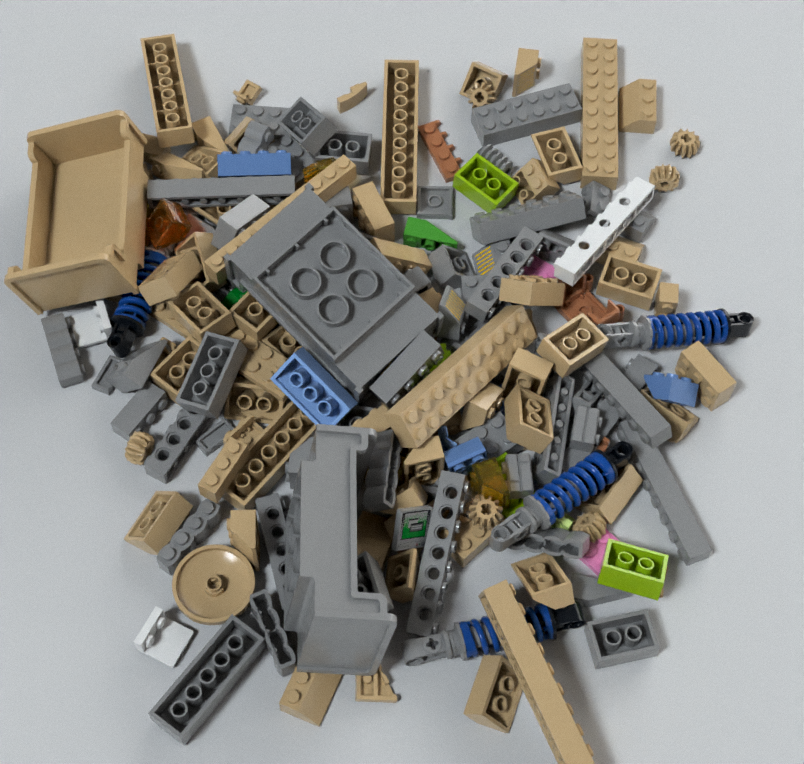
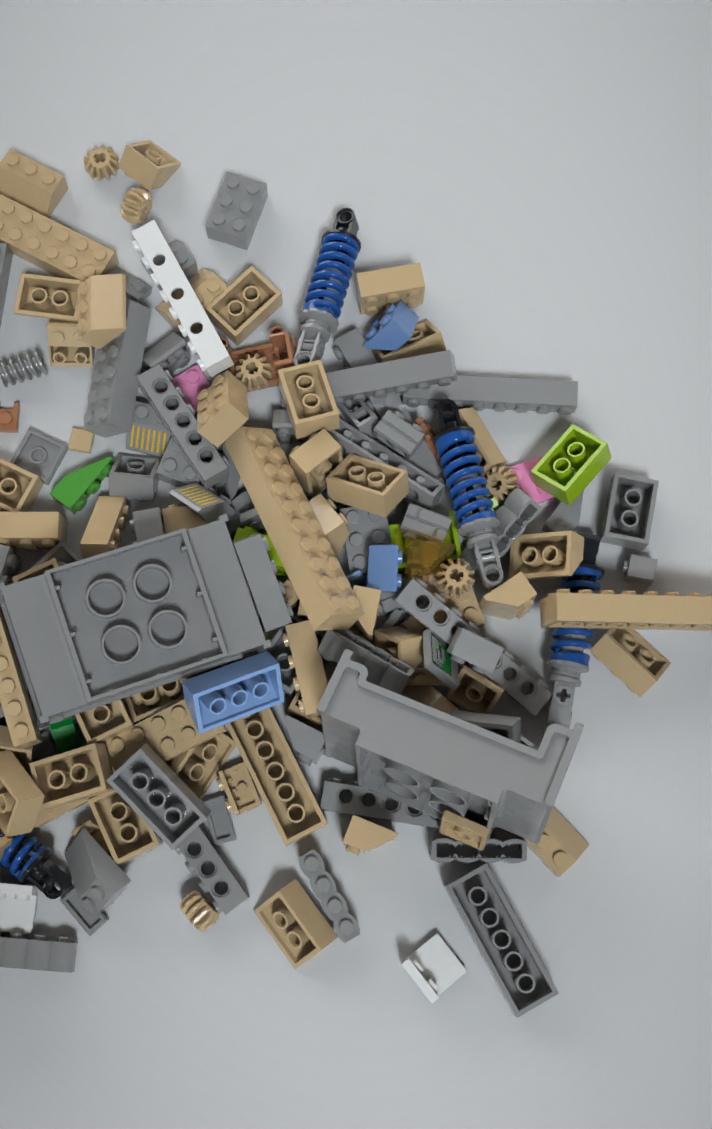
camera: 65 degrees left, 15 degrees up
light grey brick [111,380,168,441] -> none
tan dish [172,544,256,625] -> none
tan brick [198,437,249,504] -> none
tan wing [355,664,397,703] -> none
lime brick [452,153,519,213] -> none
tan brick [654,282,679,317] -> none
none -> tan tile [68,428,95,454]
none -> tan slope [77,274,126,349]
none -> tan slope [118,140,181,191]
none -> light grey brick [205,172,268,250]
none -> tan gear [236,353,273,391]
none -> tan tile [439,810,490,851]
none -> light grey brick [446,626,504,675]
none -> tan slope [479,571,537,620]
none -> light grey brick [621,554,658,586]

